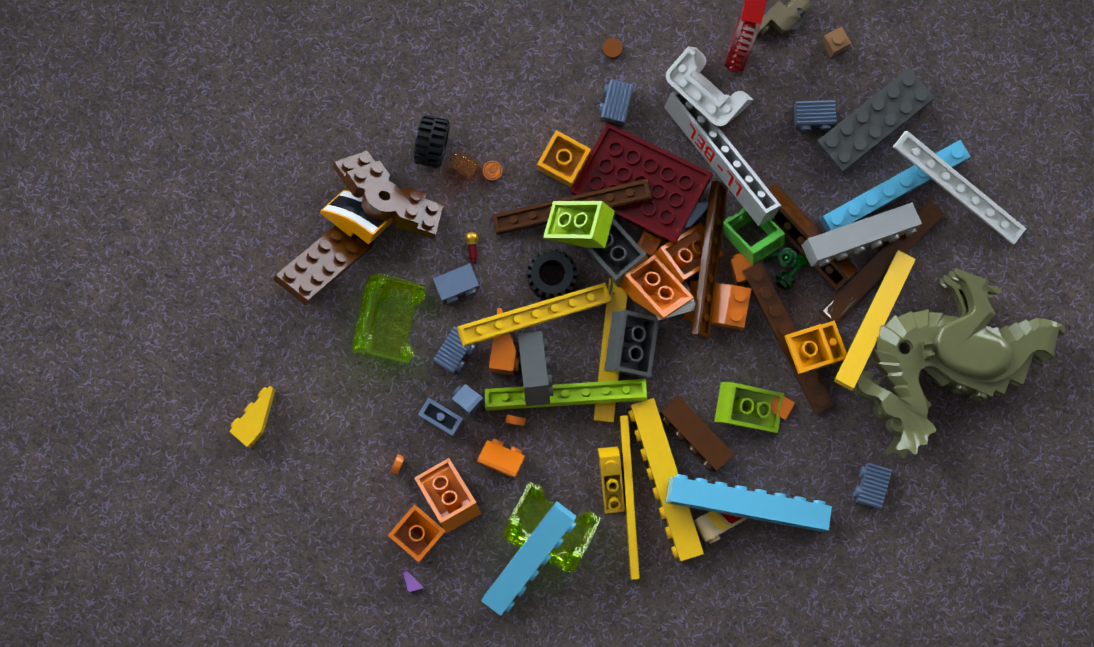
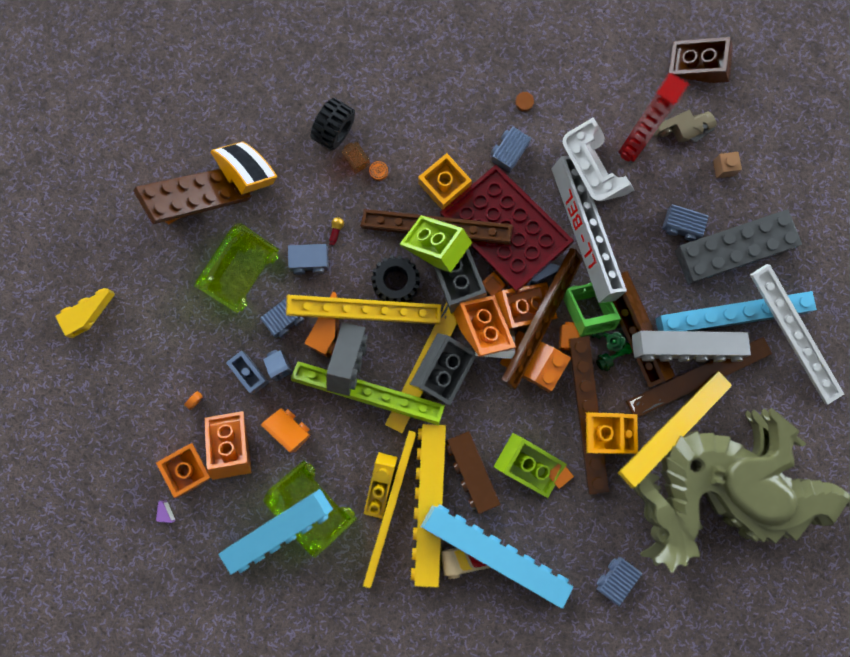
camera: 20 degrees right, 0 degrees up
plate [333,151,443,239] -> none
orange tile [505,415,526,426] -> none

